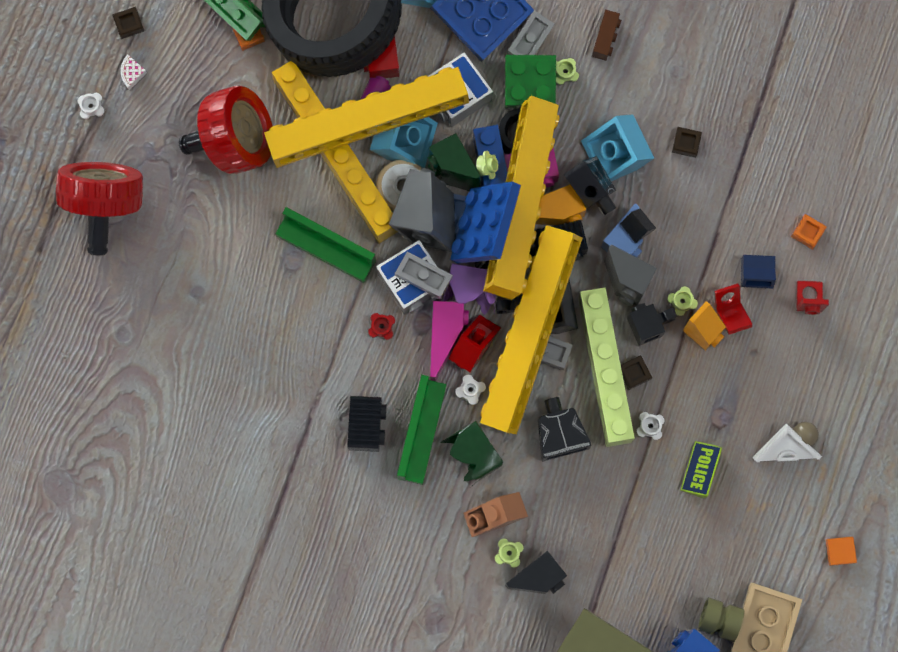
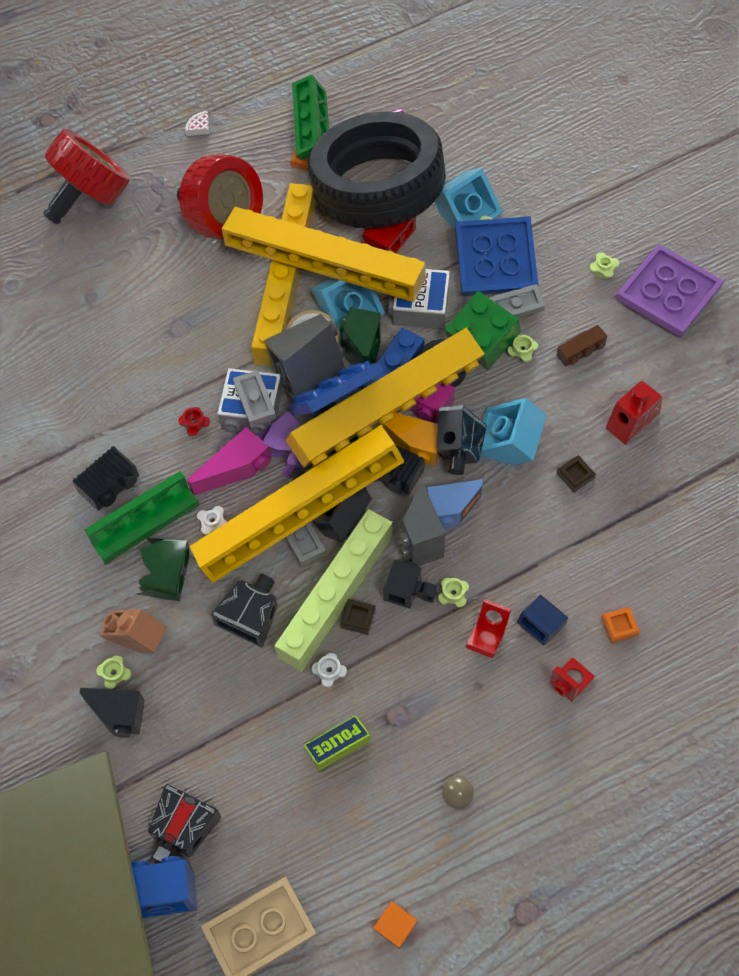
camera: 45 degrees right, 15 degrees down
white plate [77,93,104,119] -> none
dark brown tile [112,6,144,39] -> none
green fence [275,207,376,283] -> none
red slope [448,315,501,372] -> none
yellowish green plate [476,151,498,179] -> none
black slope [620,209,656,243] -> none
light orange slope [682,301,726,351] -> none
olive wheel [698,597,744,642] -> none
white tile [753,423,822,462] -> none
none -> black torso [148,783,221,863]
none -> red torso [606,381,662,445]

